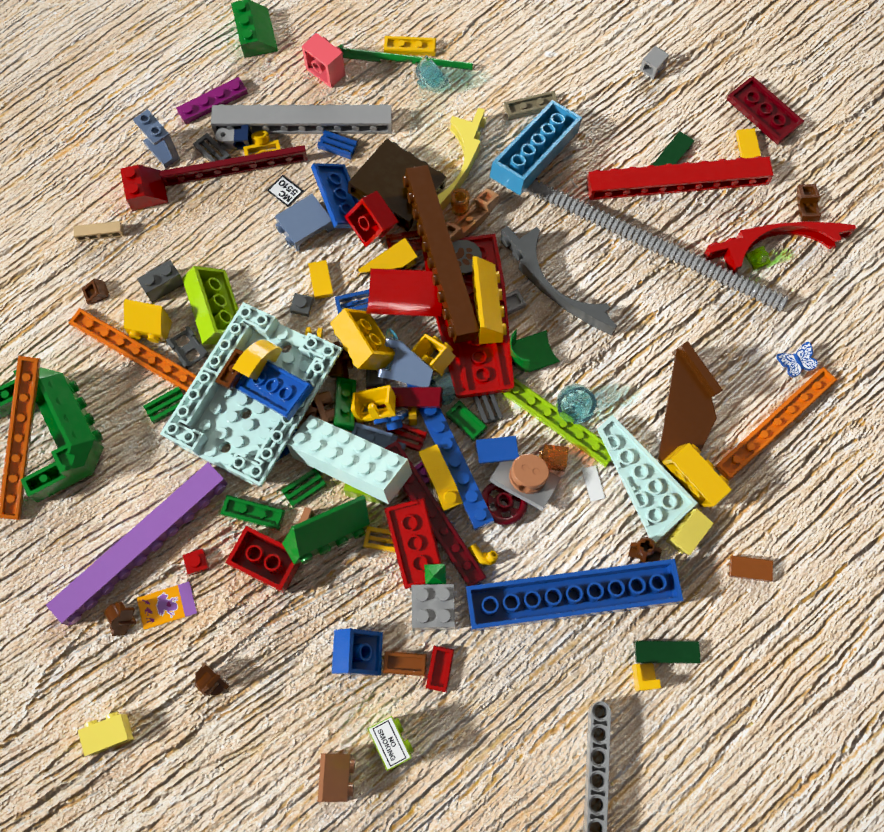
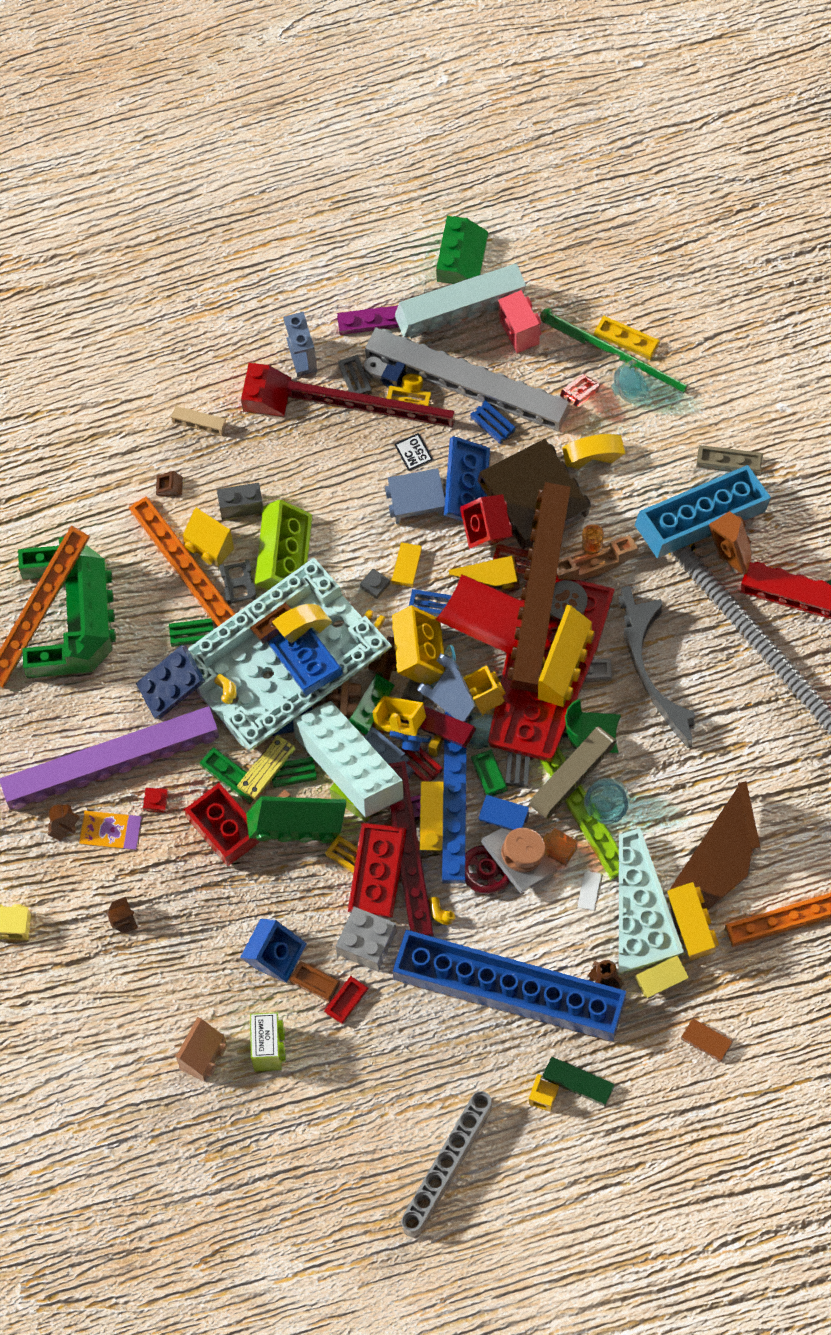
camera: 30 degrees right, 5 degrees down
light yellow slope [417,107,487,233] -> none
green slope [424,564,446,585] -> none
none -> dark blue plate [136,645,205,720]
none -> yellow arm [214,674,237,704]
none -> light yellow tile [237,735,295,800]
none -> light aqua brick [395,263,526,339]
none -> dark tan beam [529,727,617,819]
none -> clear red tile [560,374,600,407]
none -> yellow brick [562,434,625,469]
none -> dark orange slope [709,511,752,575]

